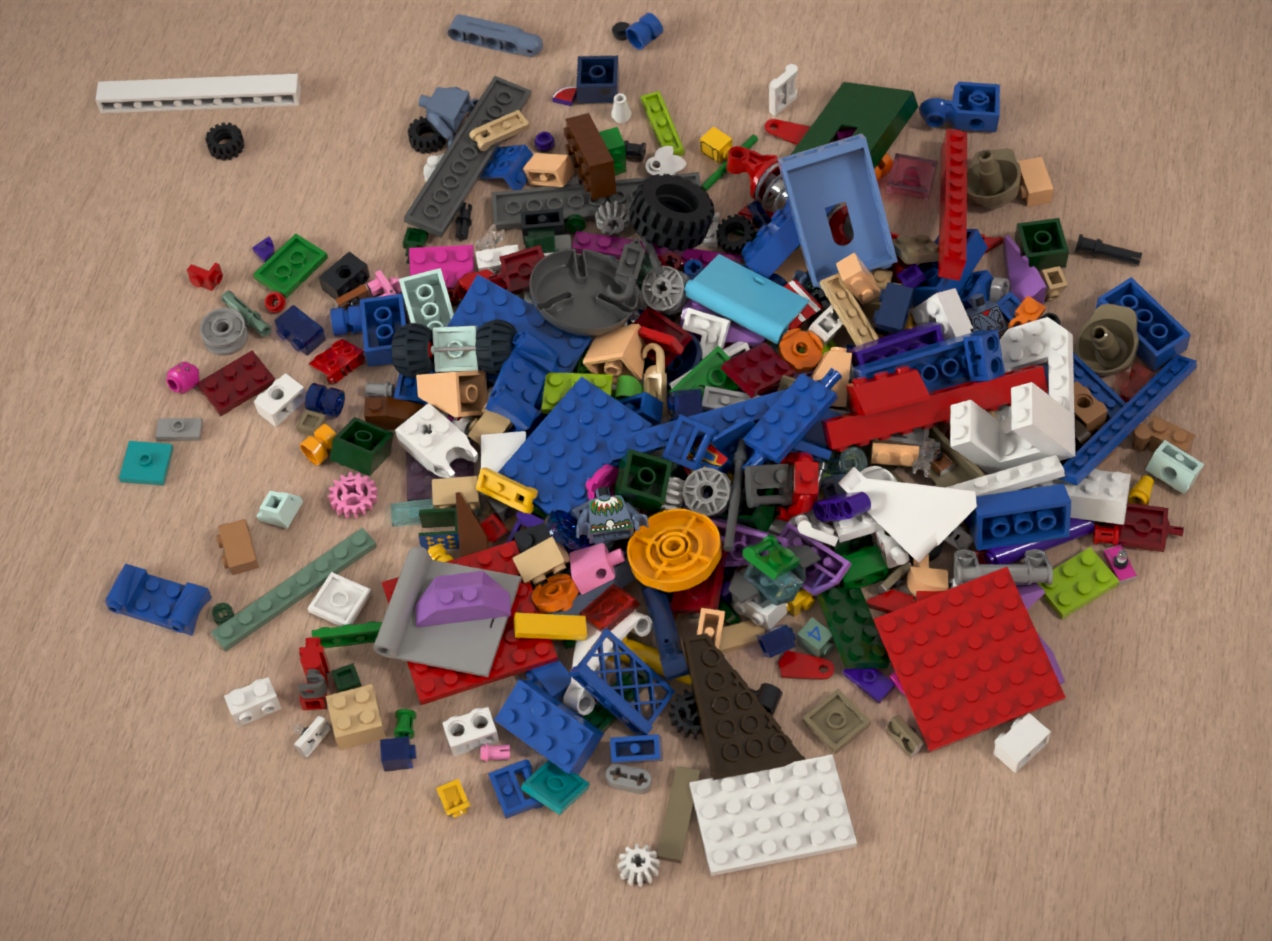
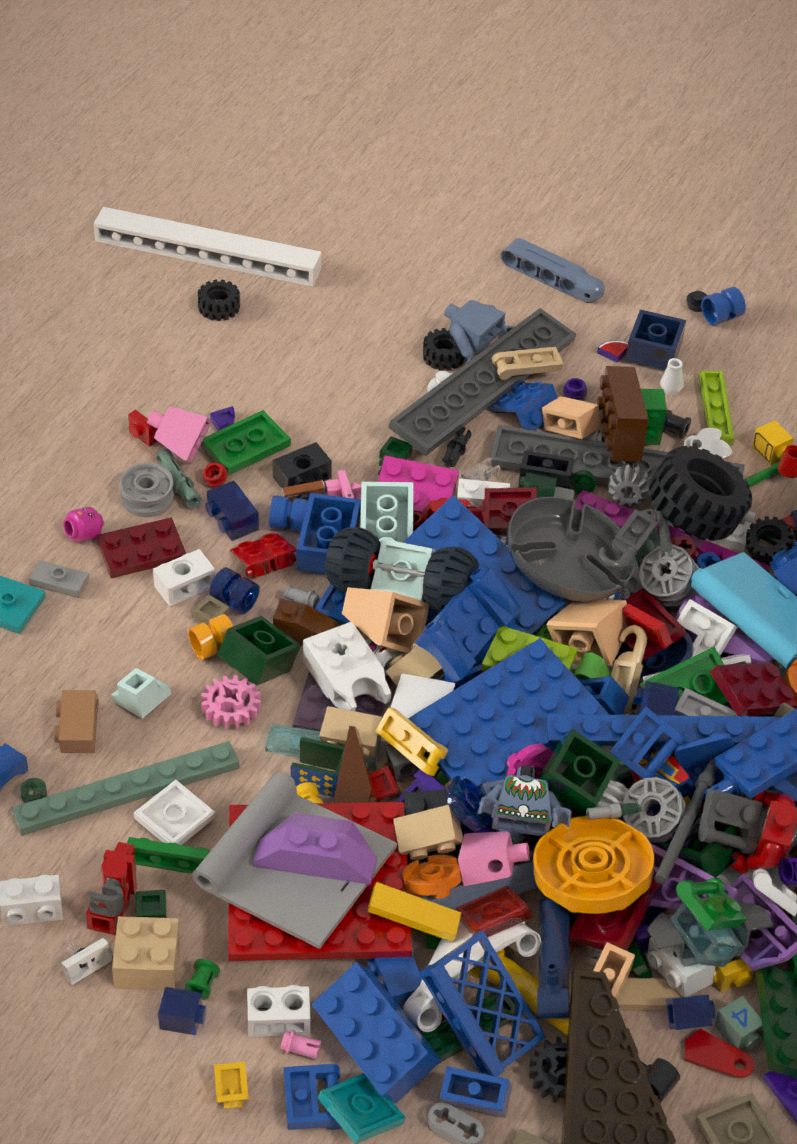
camera: 10 degrees right, 10 degrees down
none -> bright pink torso [147,406,212,463]
none -> light grey piece [587,802,643,820]

